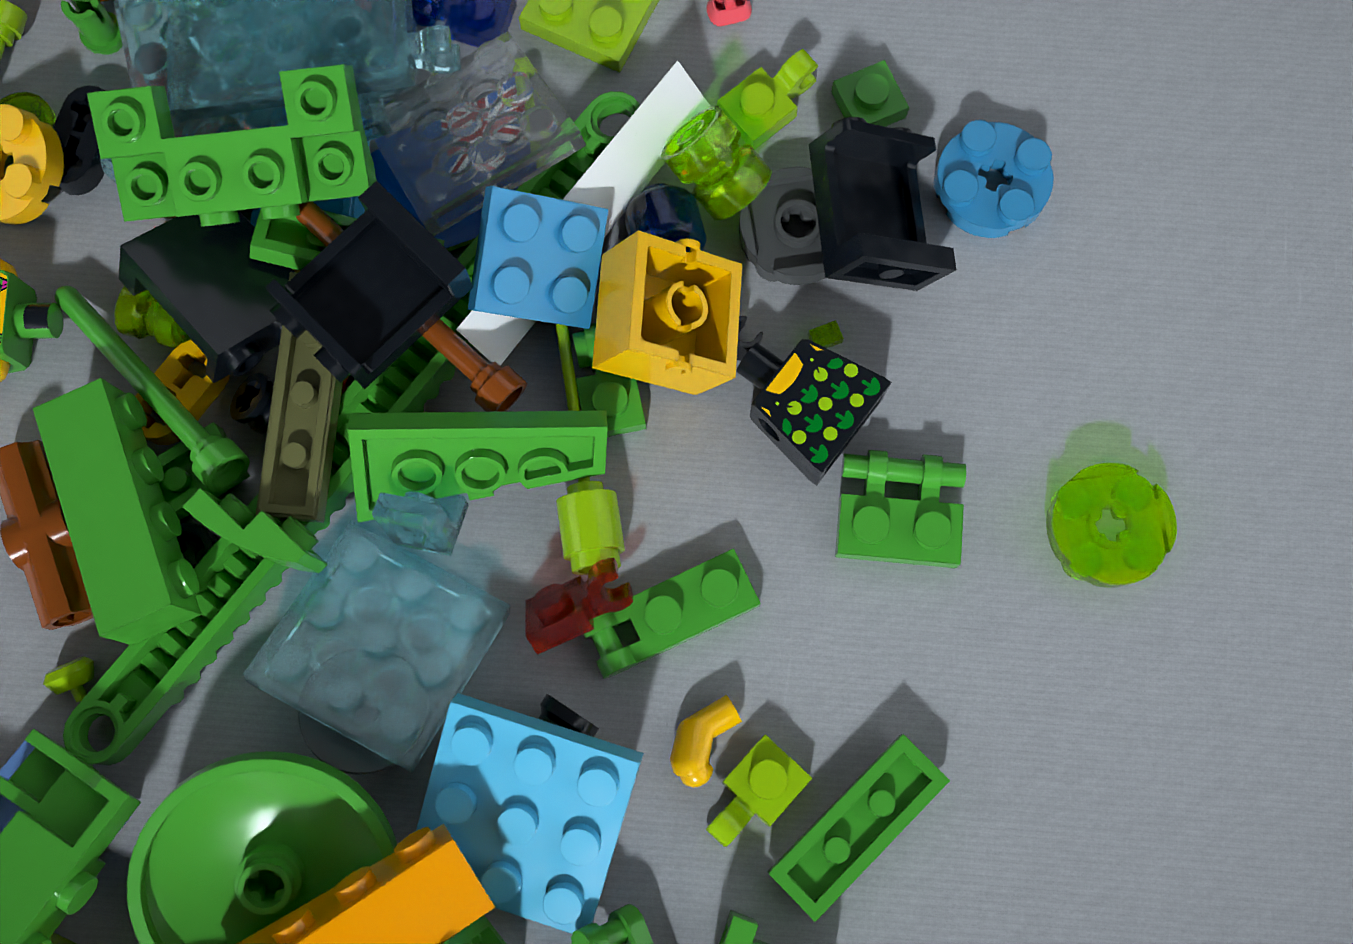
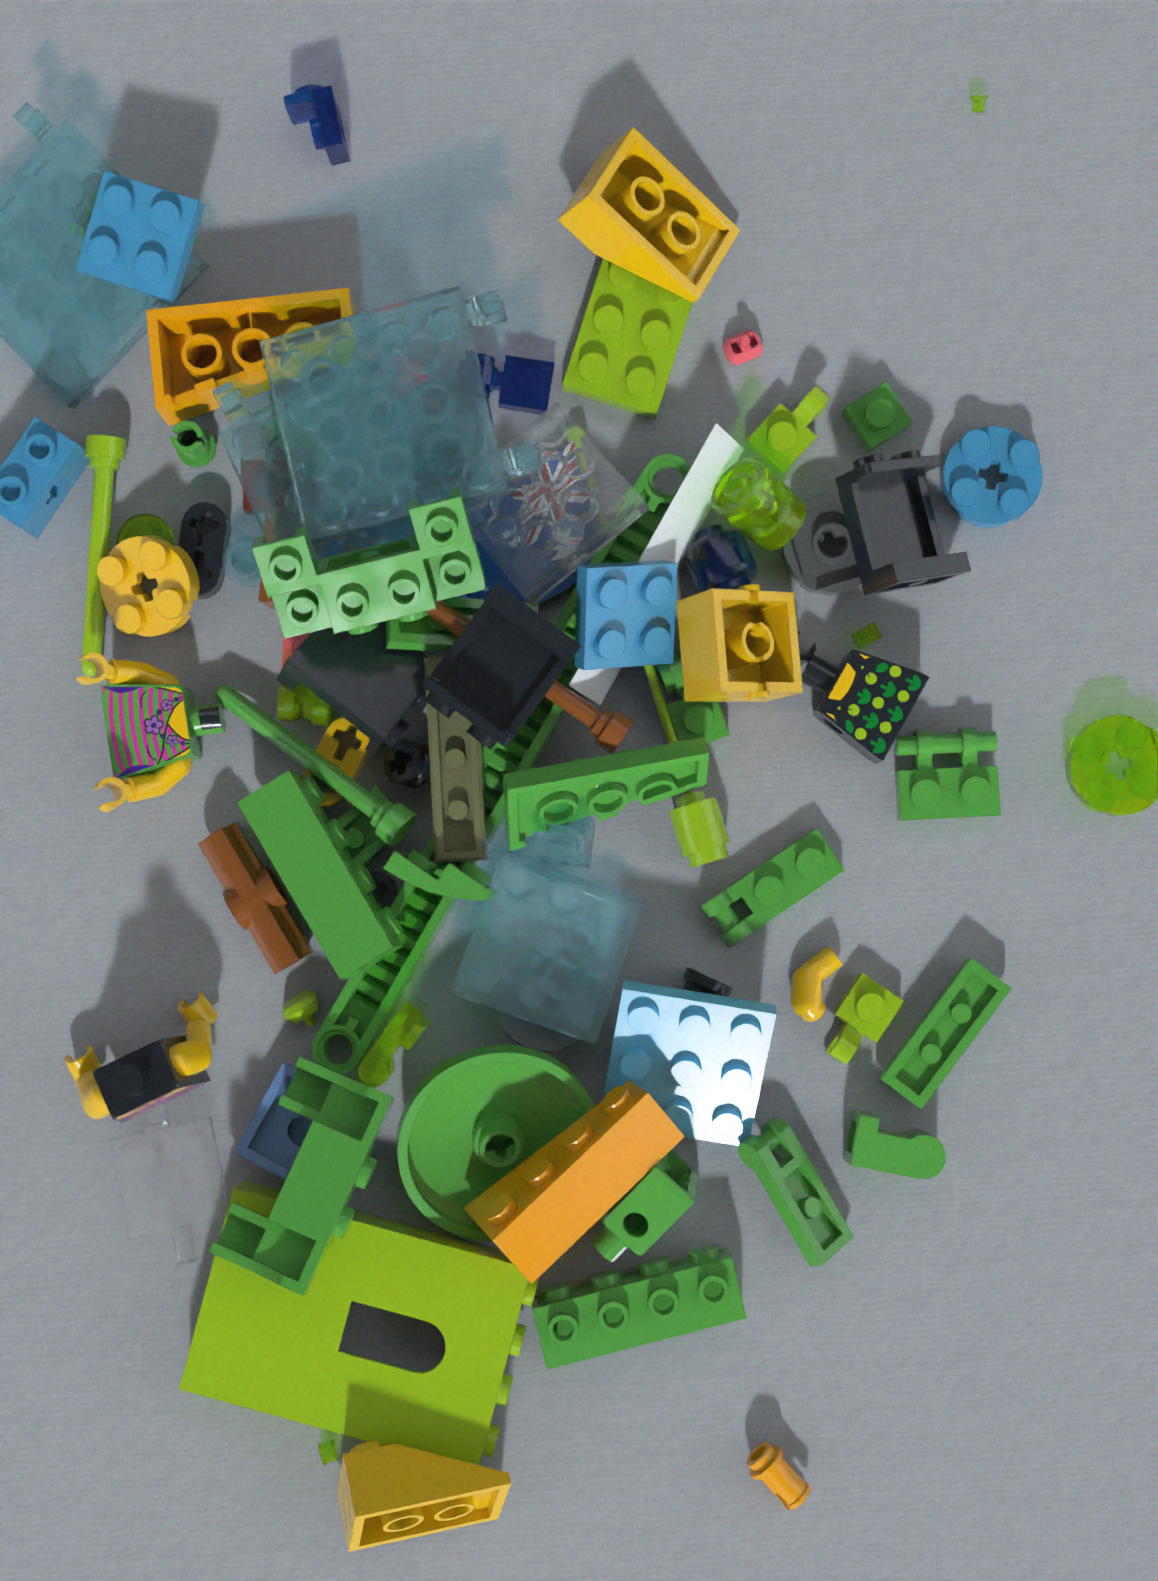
camera: 15 degrees left, 10 degrees up
clear red plate [525,558,633,655] -> none
none -> clear neon green plate [358,995,431,1087]

